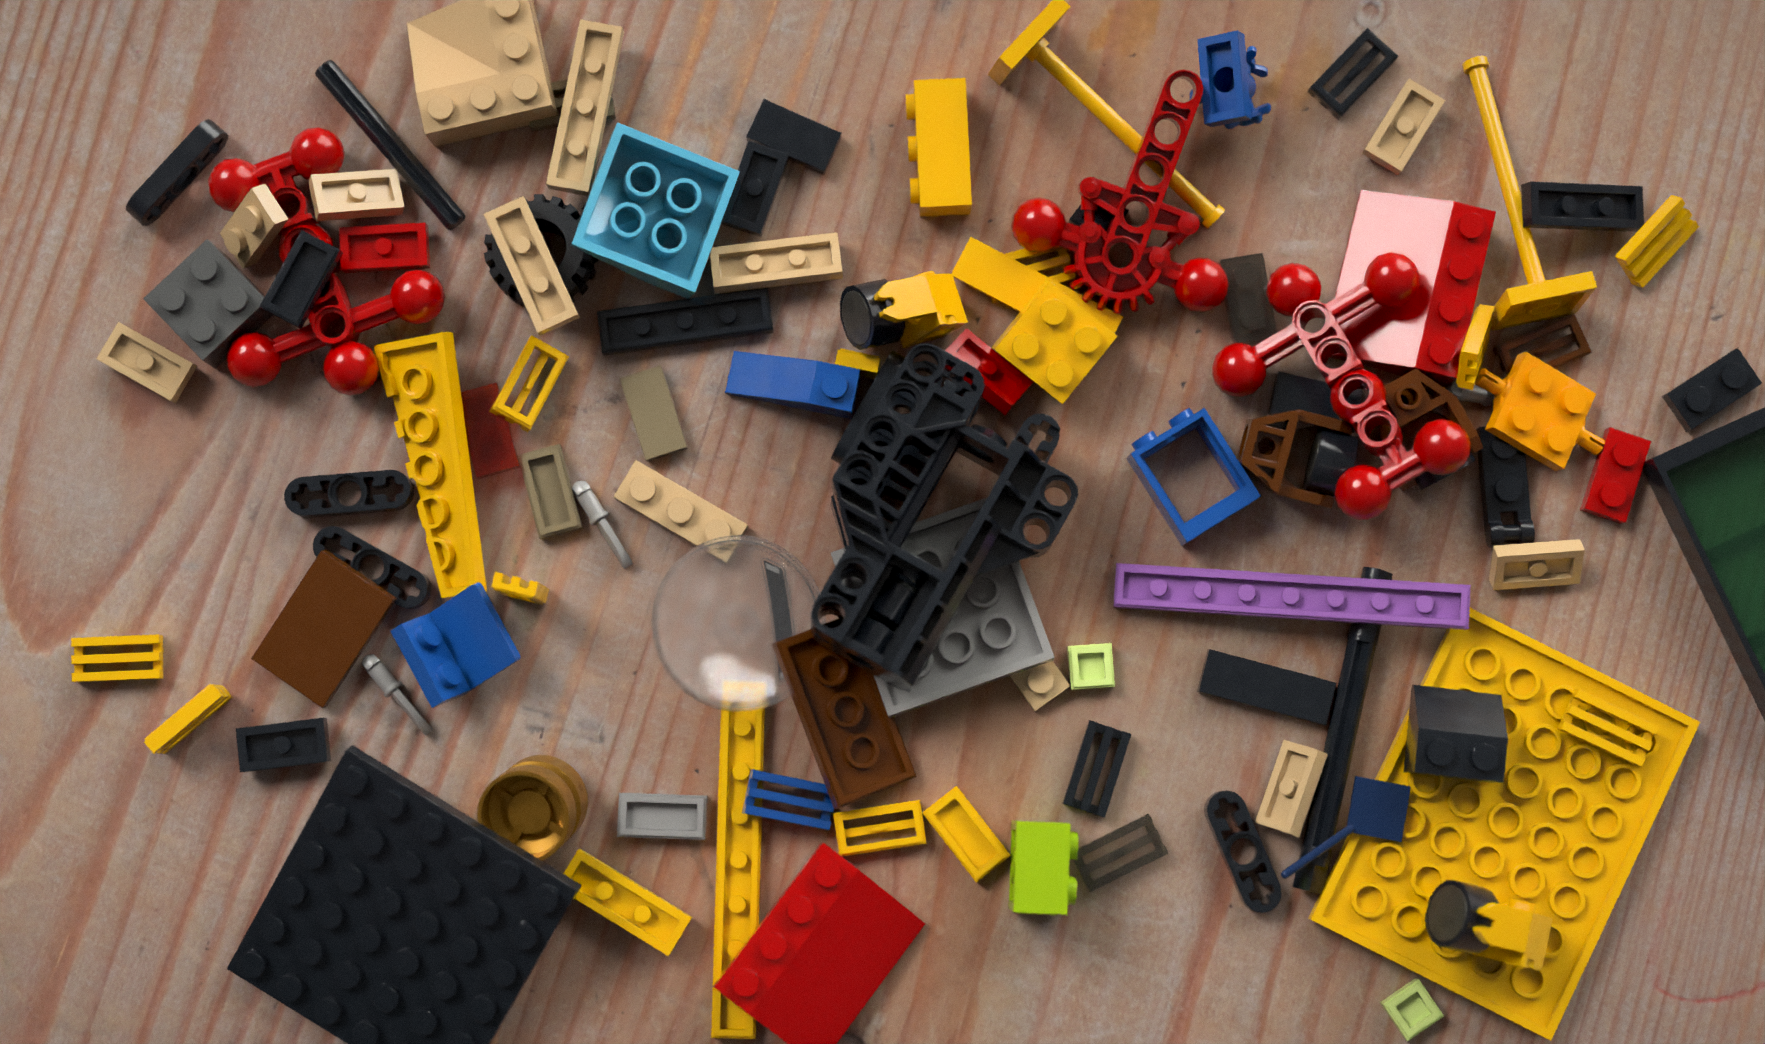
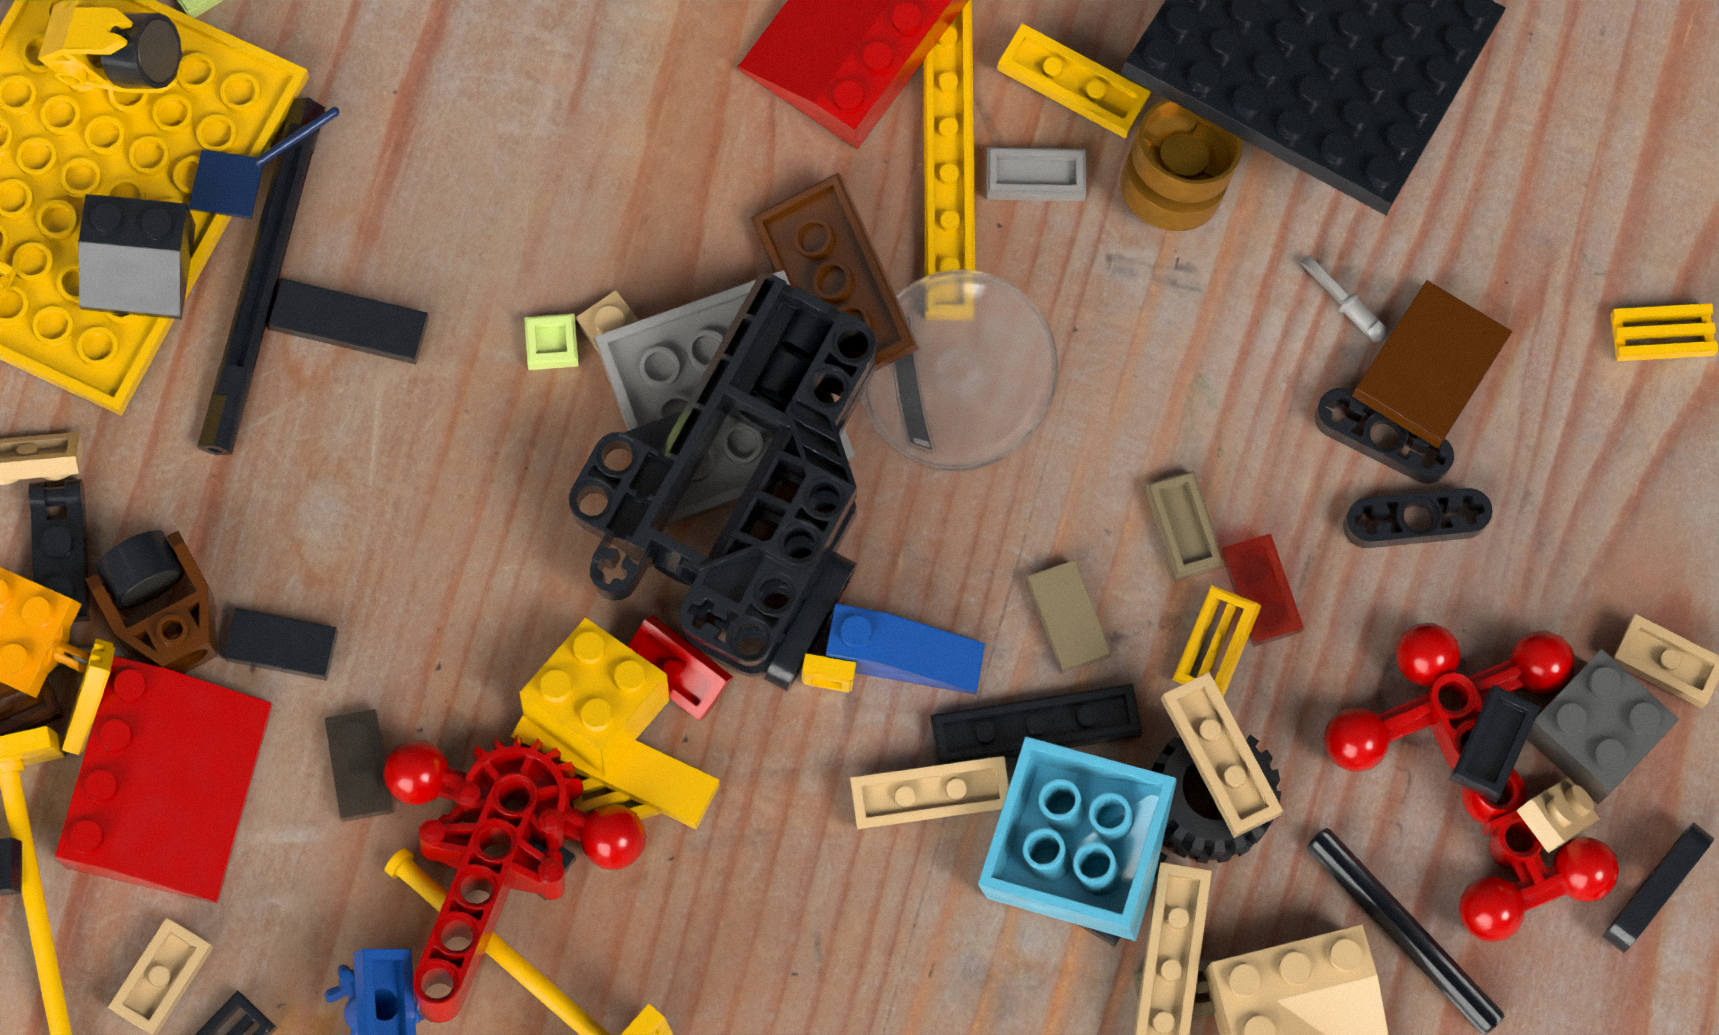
camera: 175 degrees right, 10 degrees down
yellow tile [144,684,233,754] -> none
black plate [236,717,331,772] -> none
tan plate [309,169,405,221] -> none
red plate [339,222,430,273] -> none
yellow wing [374,332,487,598] -> none
blue bracket [391,582,521,708] -> none
yellow tile [491,572,549,605] -> none
light grey piece [572,481,633,569] -> none
tan plate [614,460,749,564] -> none
black plate [721,140,789,237] -> none
blue tile [742,770,834,830] -> none
black tile [746,99,842,175] -> none
yellow tile [833,800,927,856] -> none
yellow piece [840,271,968,350] -> none
yellow brick [905,78,972,217] -> none
yellow tile [922,786,1011,883] -> none
lime brick [1009,820,1078,915] -> none
black tile [1062,720,1131,818] -> none
clear smoke tile [1073,813,1168,892] -> none
medium lavender tile [1114,563,1471,630] -> none
blue window [1127,408,1261,546] -> none
black beam [1204,791,1282,913] -> none
red piece [1212,252,1471,520] -> none
reddish brown piece [1237,409,1358,509] -> none
tan plate [1255,740,1328,838] -> none

